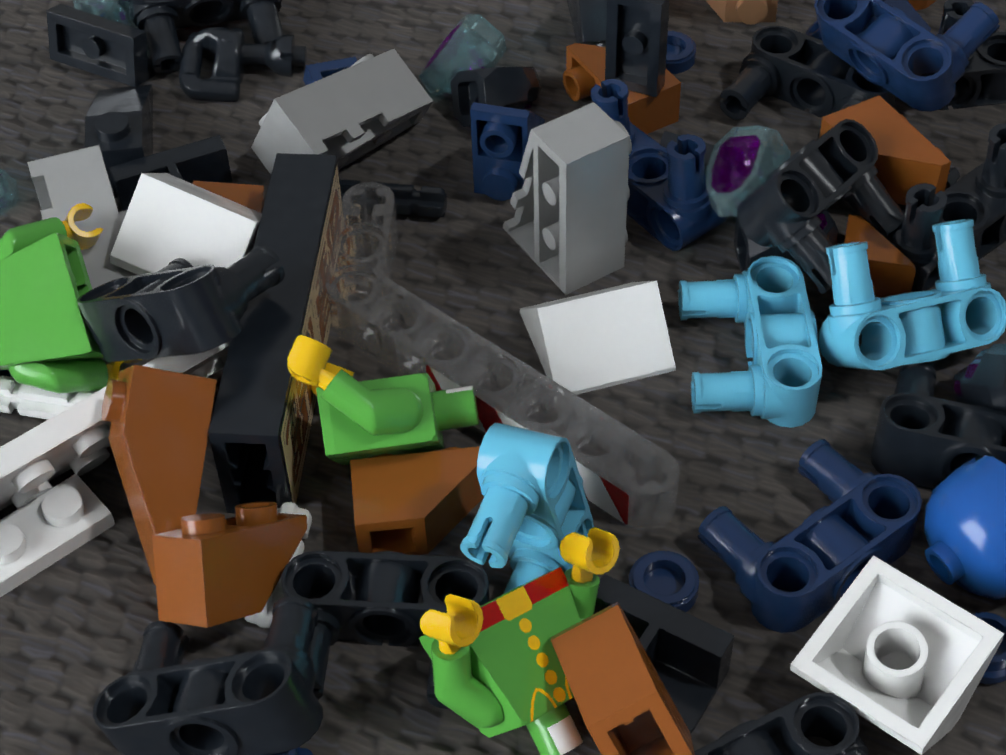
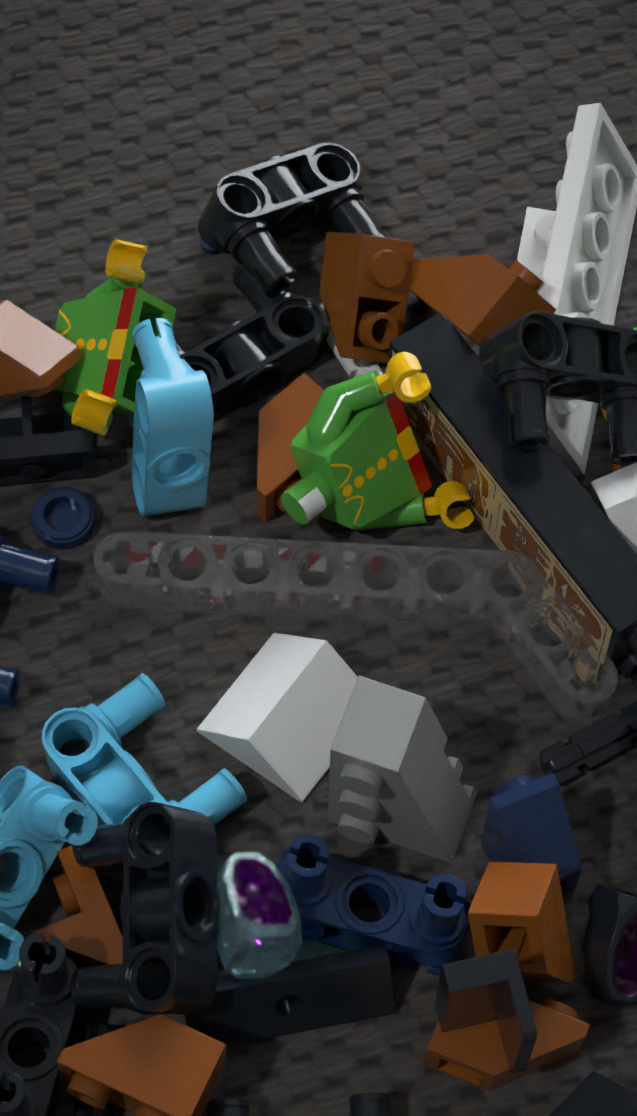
camera: 140 degrees right, 15 degrees up
none -> dark orange slope [468,861,576,984]

